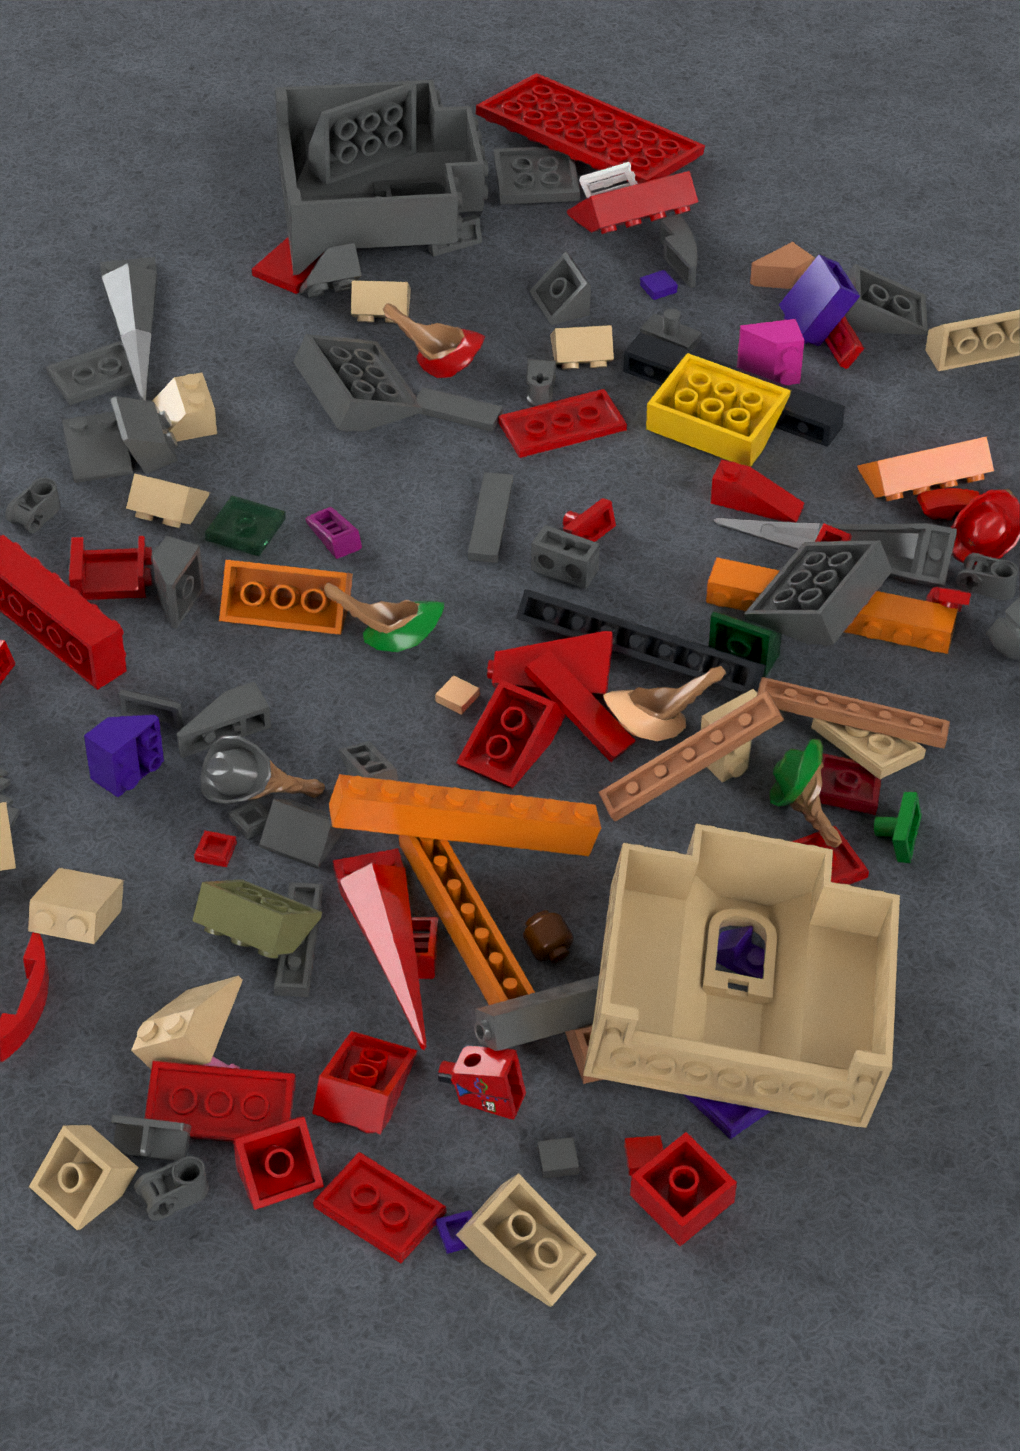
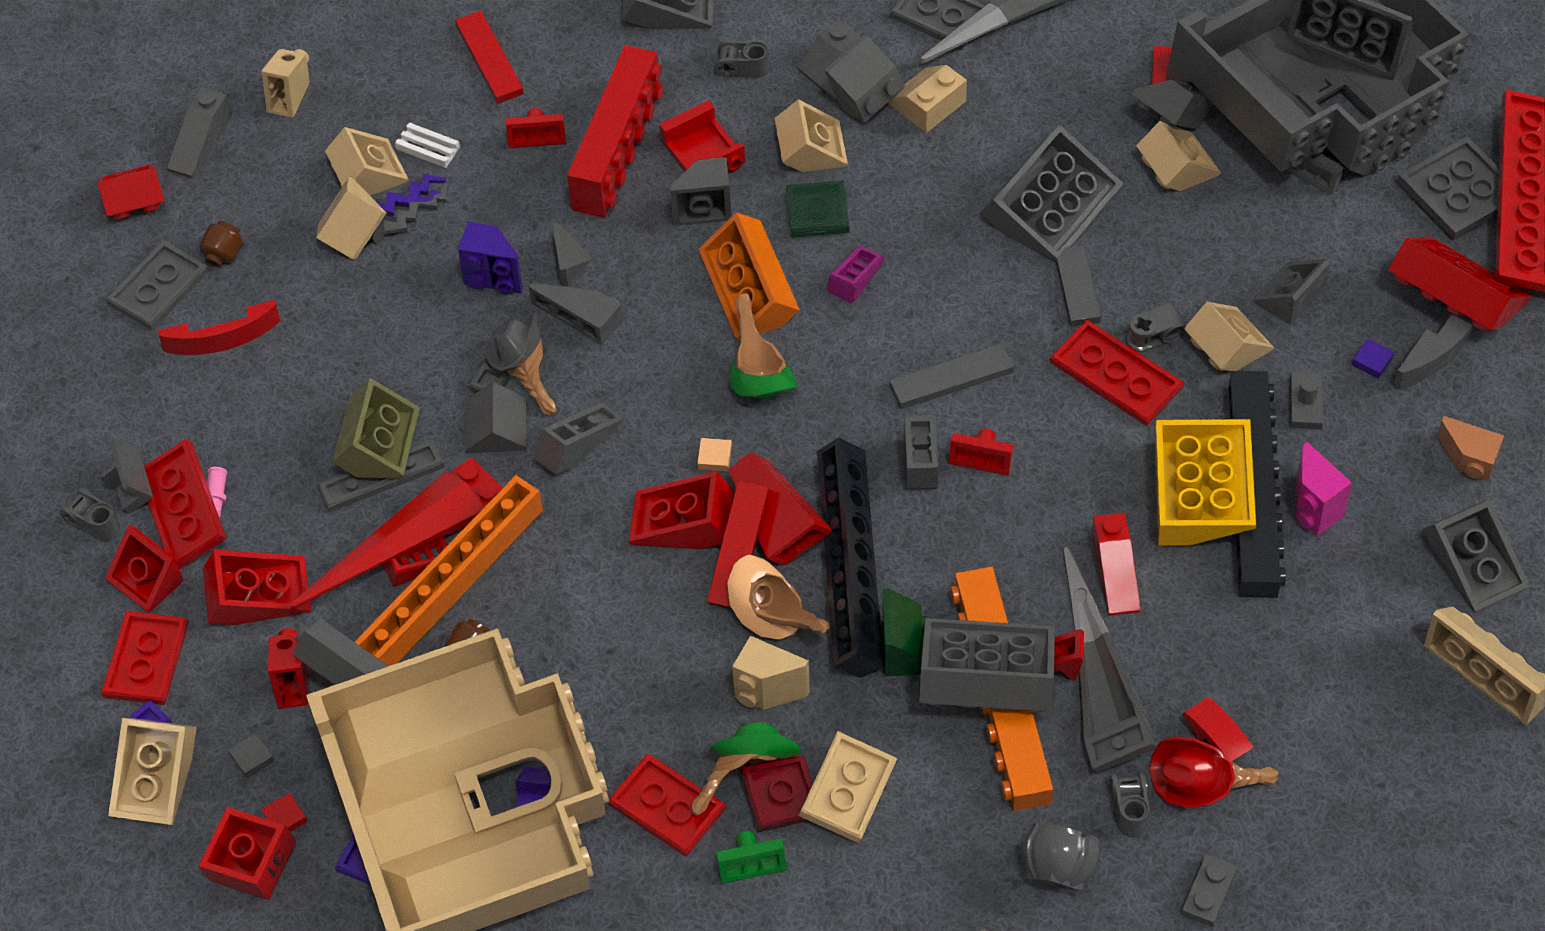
camera: 65 degrees right, 10 degrees up
tan brick [28,868,124,944] -> none
tan slope [29,1125,139,1230] -> none
tan slope [131,976,243,1069] -> none
red tile [194,830,237,868] -> none
orange brick [329,774,601,856] -> none
hat [383,303,485,378] -> none
white tile [579,162,638,198] -> none
nougat tile [598,690,784,821] -> none
nougat tile [757,677,950,749] -> none
dark purple brick [779,254,860,346] -> none
red tile [825,316,865,369] -> none
slope [857,436,994,502] -> none
red slope [926,587,971,612] -> none

